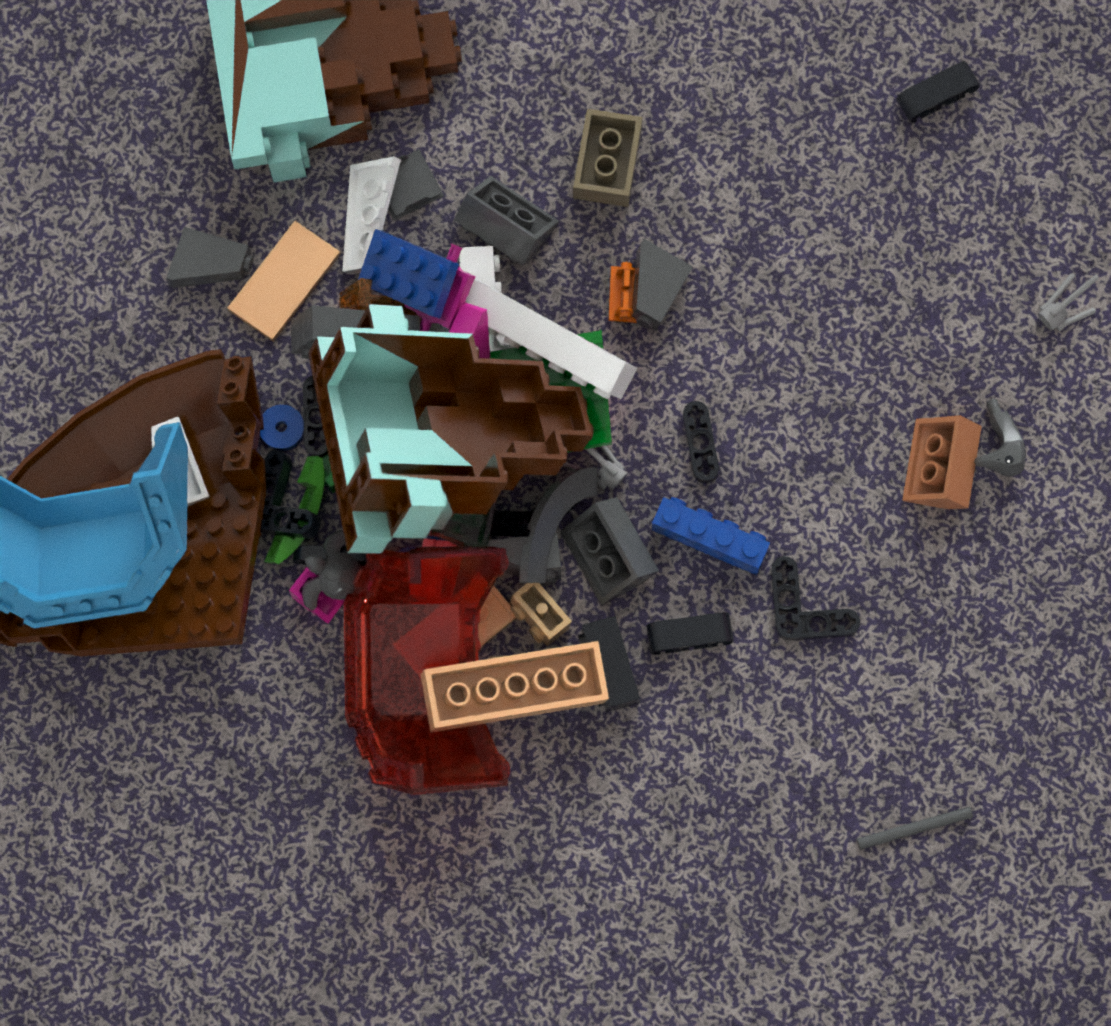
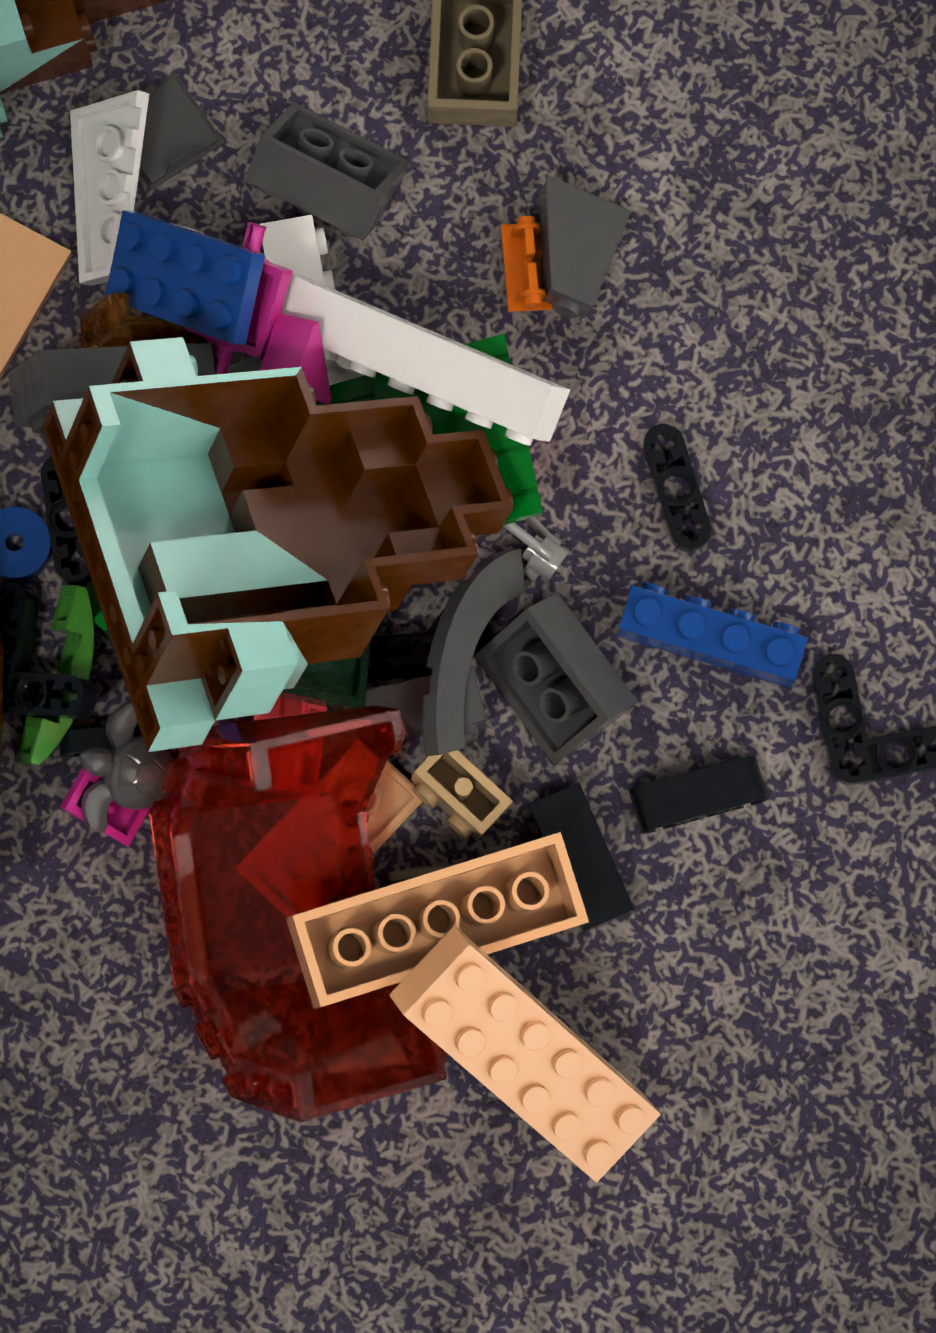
camera: 10 degrees left, 5 degrees up
none -> light nougat brick [389,926,661,1183]

